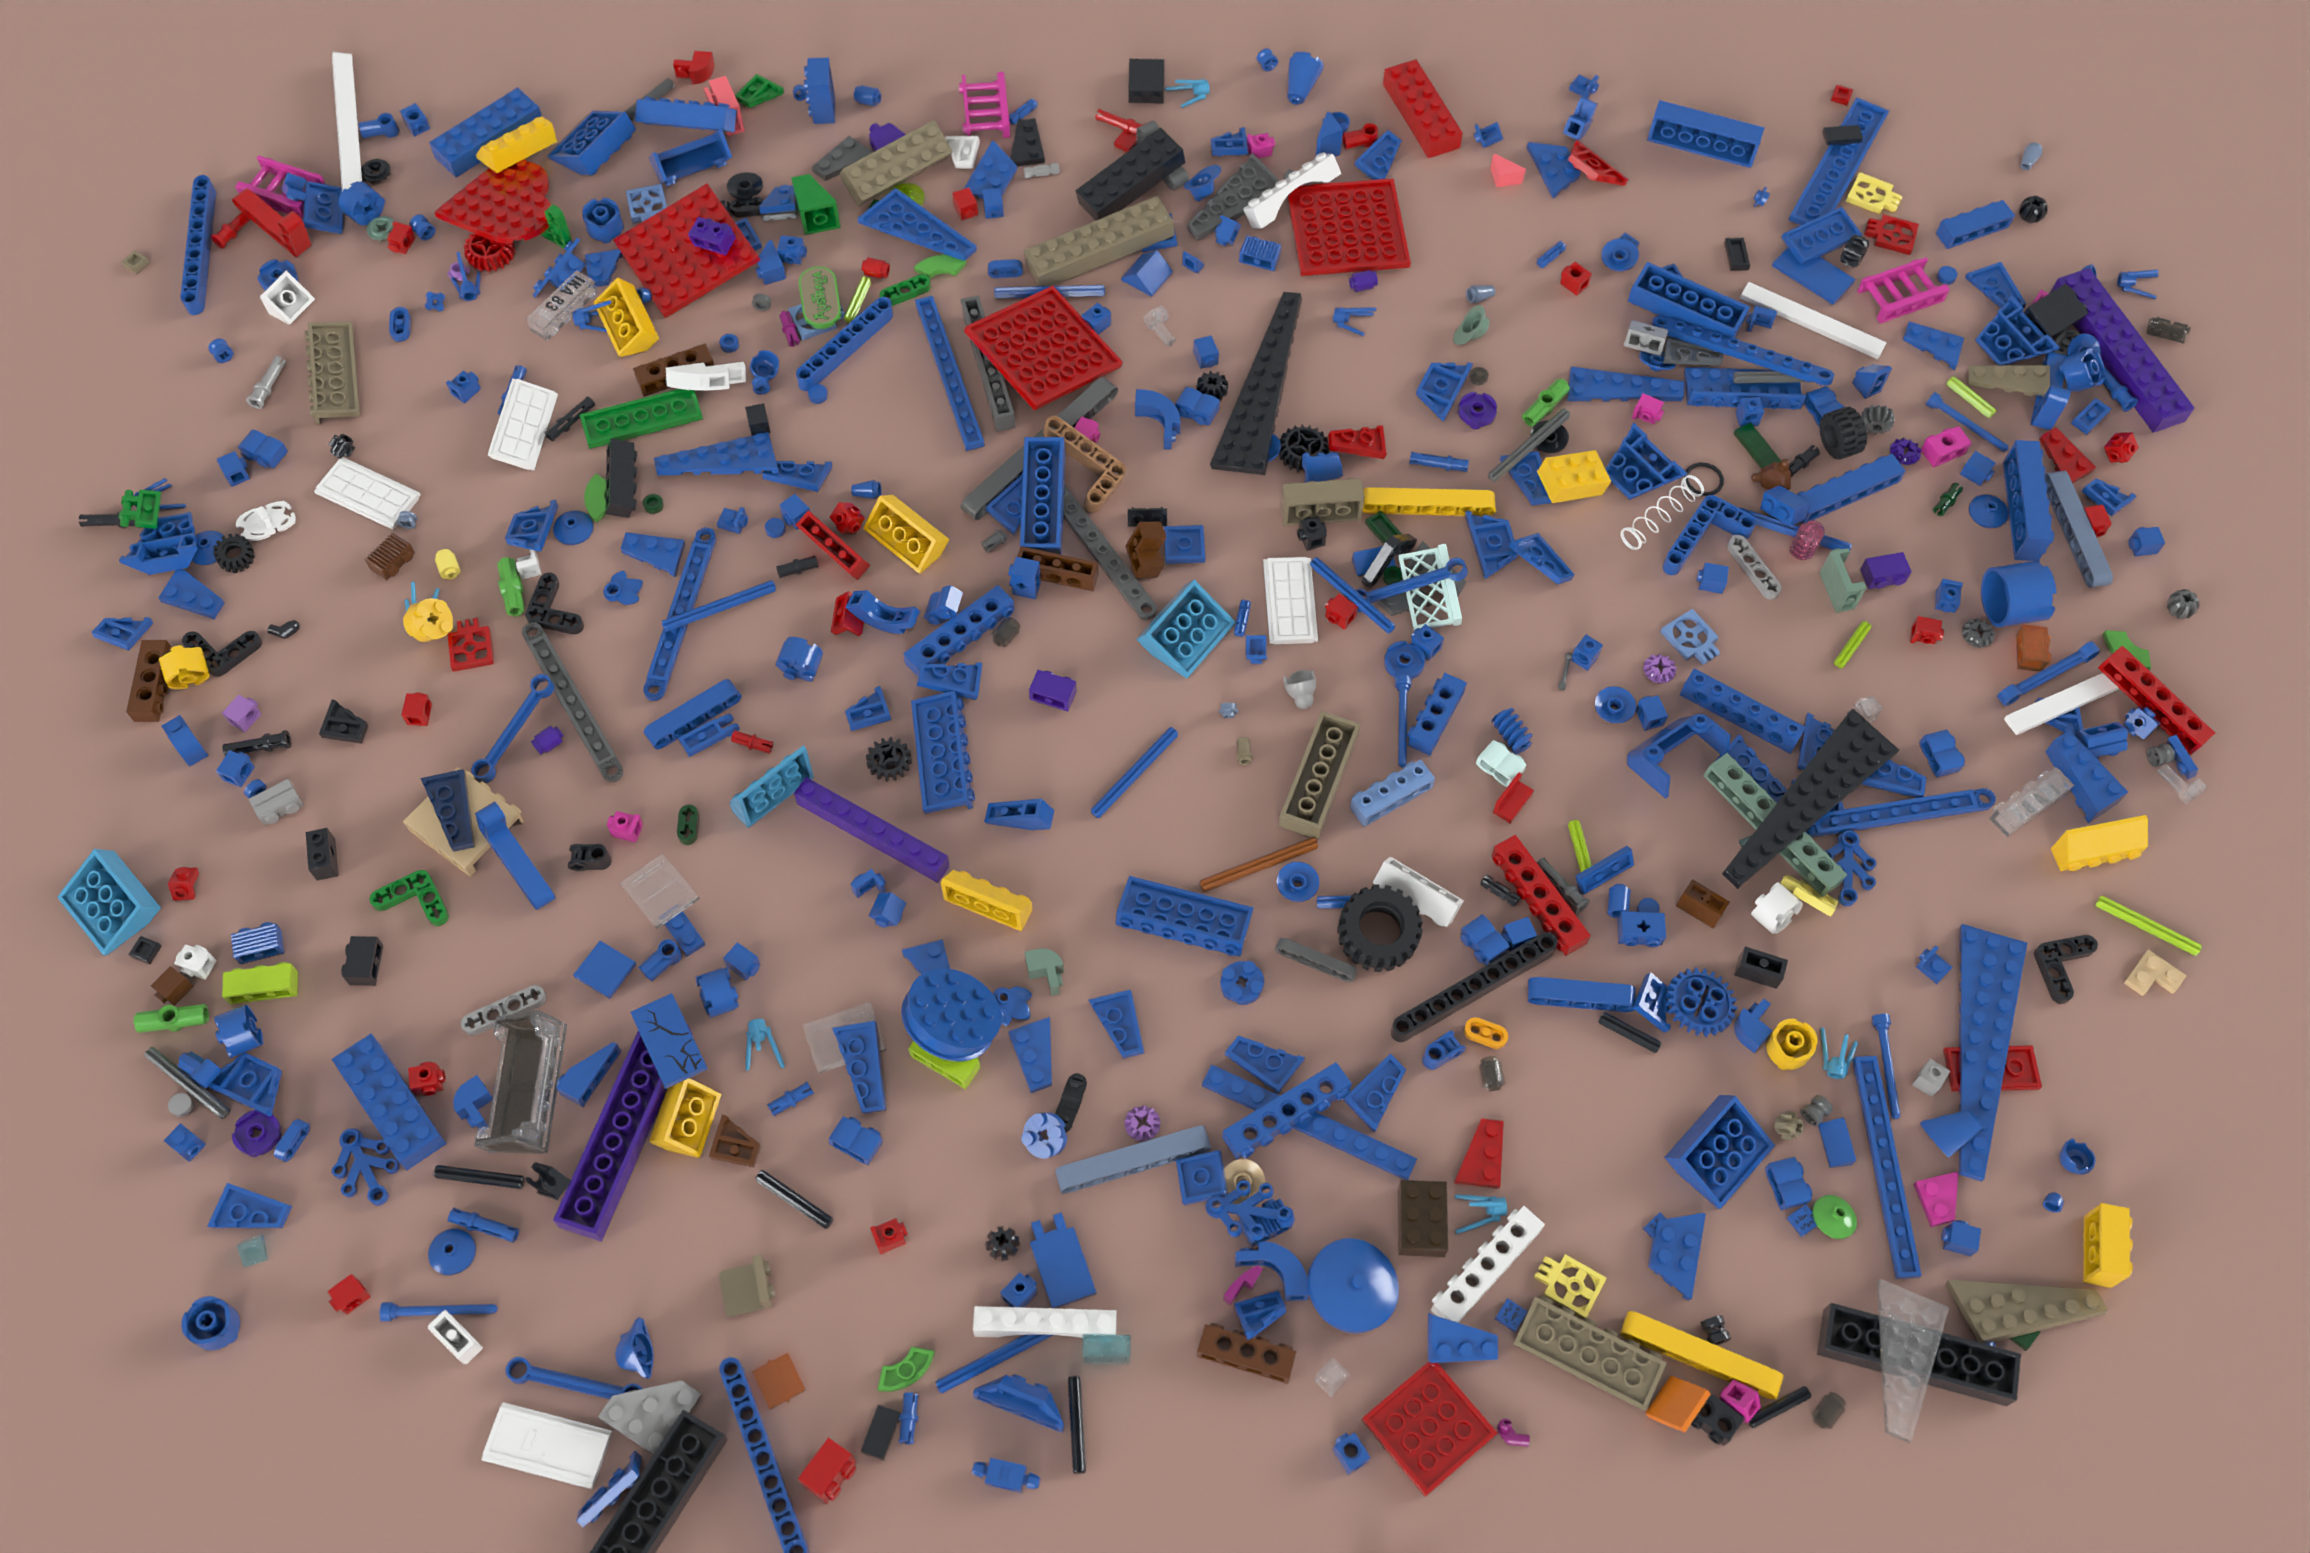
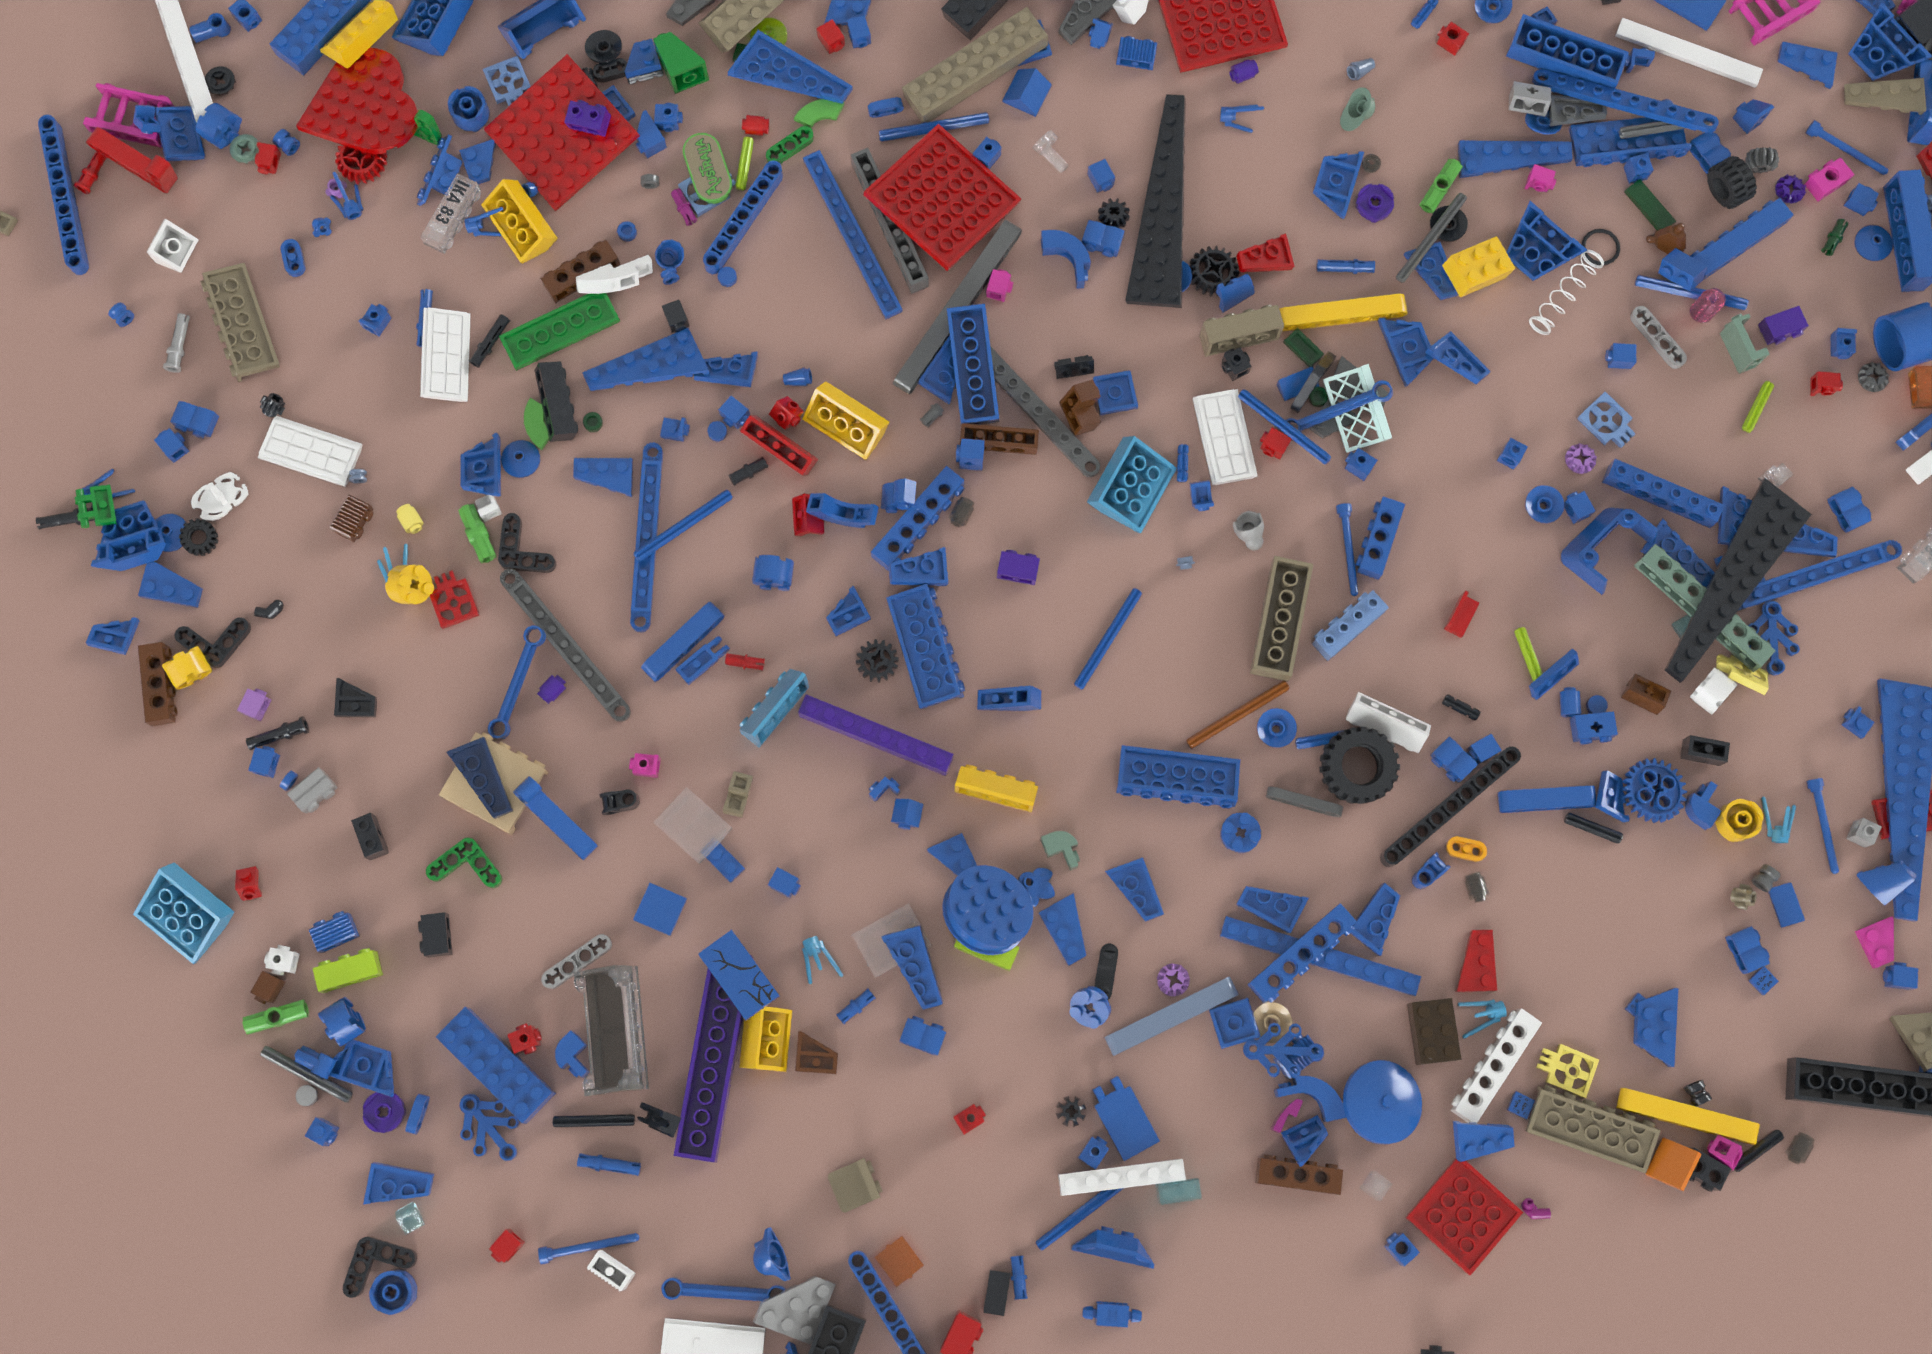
camera: 10 degrees left, 15 degrees up
black tile [128,936,162,965] -> none
blue brick [161,715,209,767] -> none
blue plate [257,259,299,290] -> none
red brick [401,692,432,726] -> none
blue dish [428,1229,476,1275] -> none
blue slope [556,1042,622,1107] -> none
blue plate [603,571,643,605] -> none
blue piece [638,939,682,982] -> none
dark green beam [677,804,699,845] -> none
blue brick [695,967,739,1018] -> none
black axle [755,1170,833,1229] -> none
bright green tile [877,1346,935,1392] -> none
medium nougat beam [1043,416,1126,513] -> none
black axle [1068,1376,1086,1474] -> none
blue slope [1182,251,1204,273] -> none
dark tan pin [1236,737,1253,765] -> none
blue plate [1384,641,1425,679] -> none
light aqua brick [1476,740,1526,787] -> none
blue piece [1491,708,1533,754] -> none
red brick [1492,834,1591,956] -> none
dark grey pin [1537,858,1590,914] -> none
dark grey hinge [1558,653,1572,691] -> none
blue beam [1663,495,1757,575] -> none
blue slope [1664,1095,1775,1209] -> none
black pin [1789,445,1820,477] -> none
bright green dish [1813,1195,1857,1239] -> none
blue plate [1852,1056,1922,1279] -> none
clear wing [1877,1279,1949,1443] -> none
lime axle [1947,376,1996,418] -> none
none -> black beam [342,1237,418,1298]
none -> dark tan slope [723,771,753,818]

